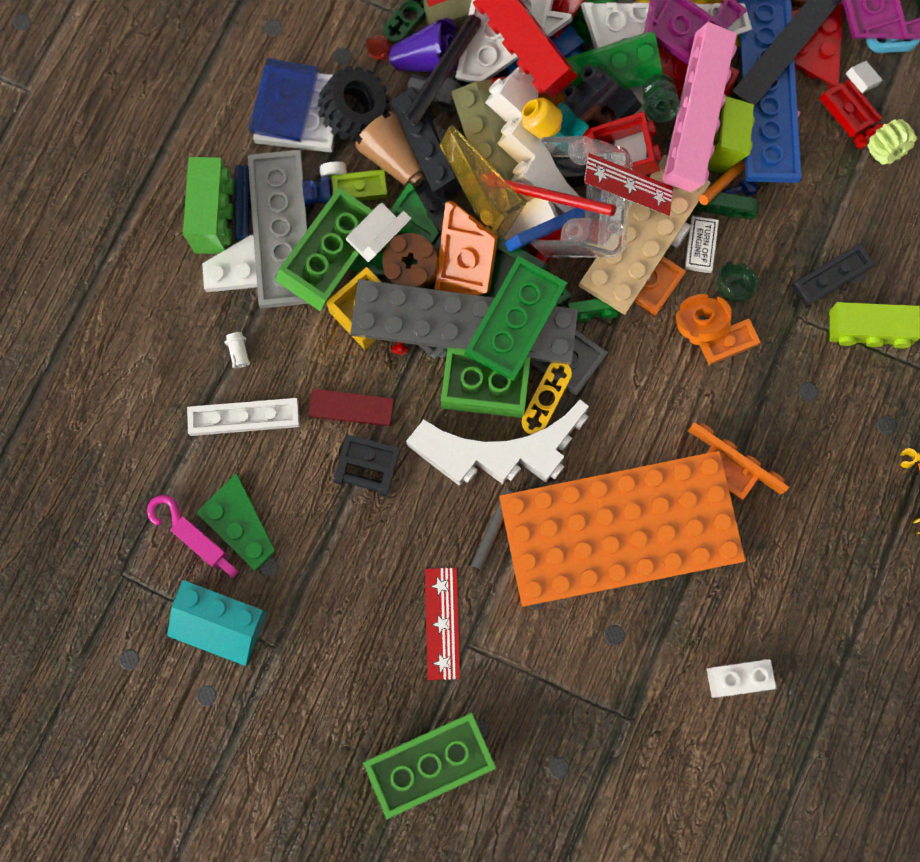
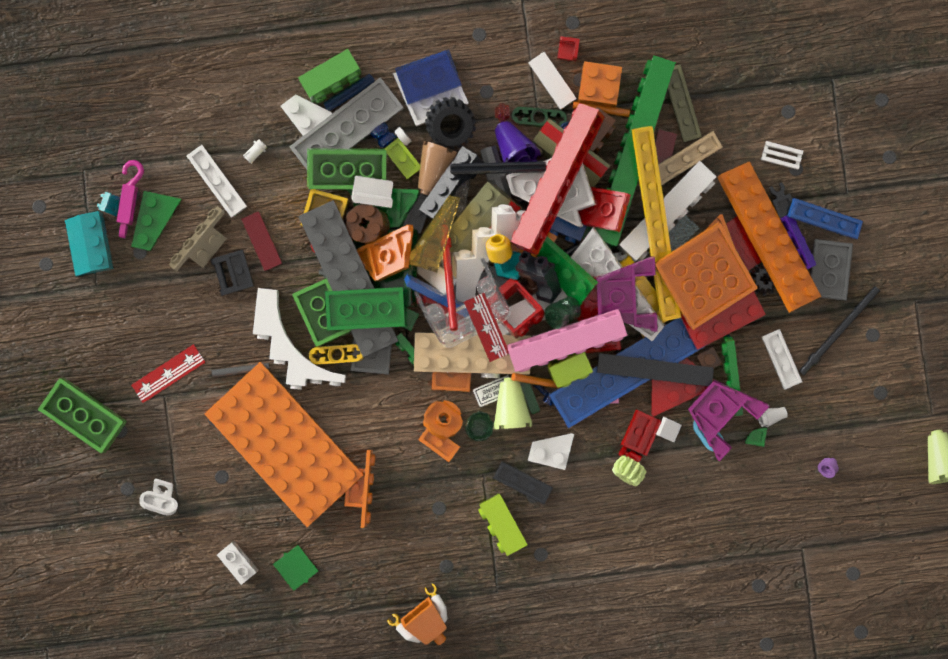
camera: 55 degrees right, 10 degrees up
none -> teal tile [97,192,120,216]
none -> white bracket [139,479,178,515]
none -> dark tan bracket [169,206,227,272]
none -> green piece [273,545,319,591]
none -> yellowish green cone [494,378,532,429]
none -> white wing [528,433,574,470]

